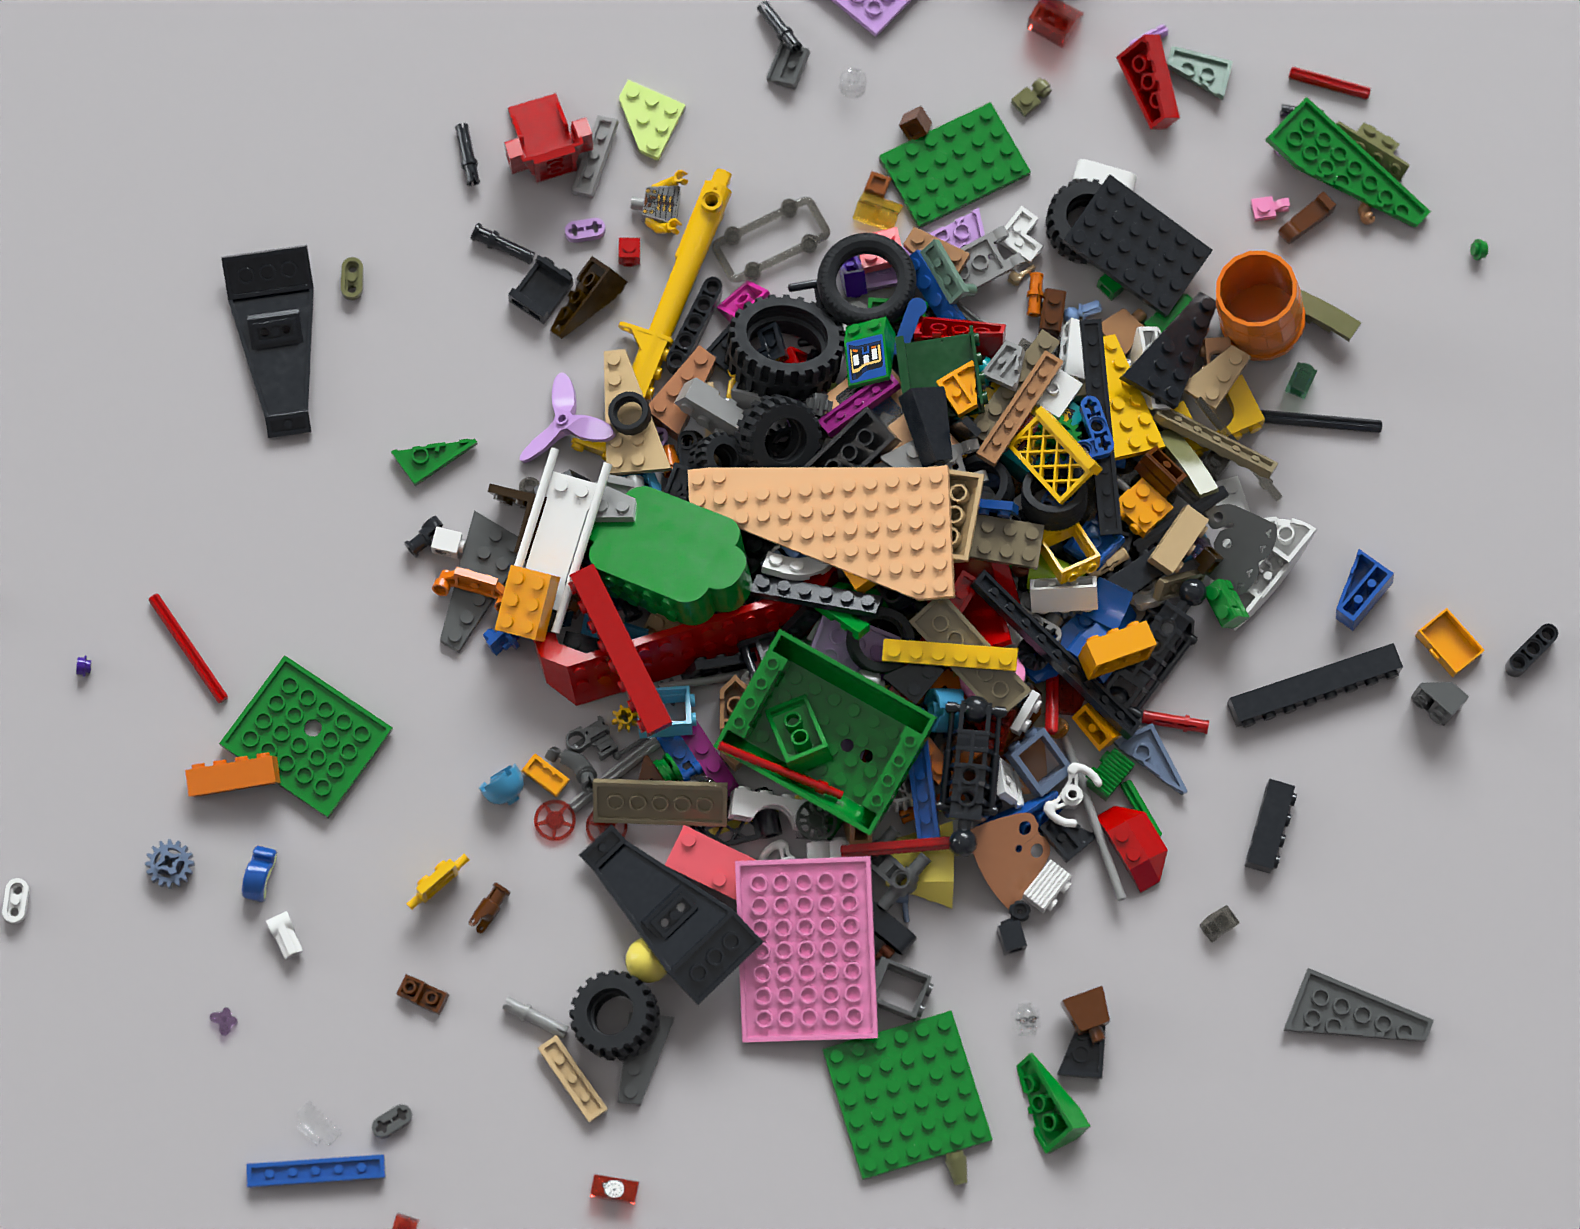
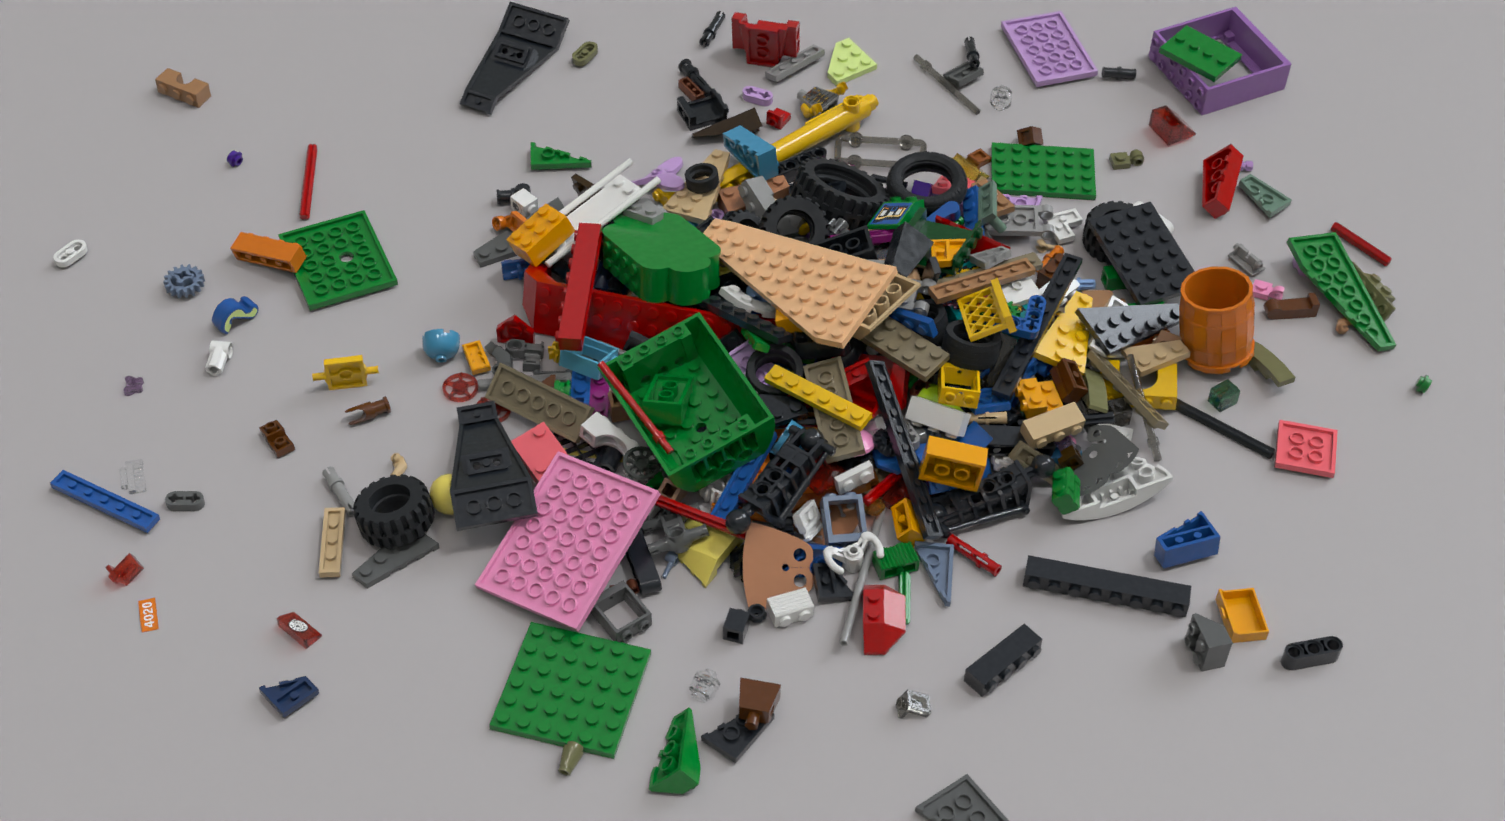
camera: 35 degrees right, 25 degrees down
none -> tan arm [390,453,407,476]
none -> red plate [496,314,535,344]
none -> copper piece [678,76,704,101]
none -> dark azure wedge [723,125,779,180]
none -> black plate [730,544,744,582]
none -> clear smoke bar [913,54,980,115]
none -> light grey hinge [1227,243,1266,277]
none -> coral plate [1274,420,1338,478]

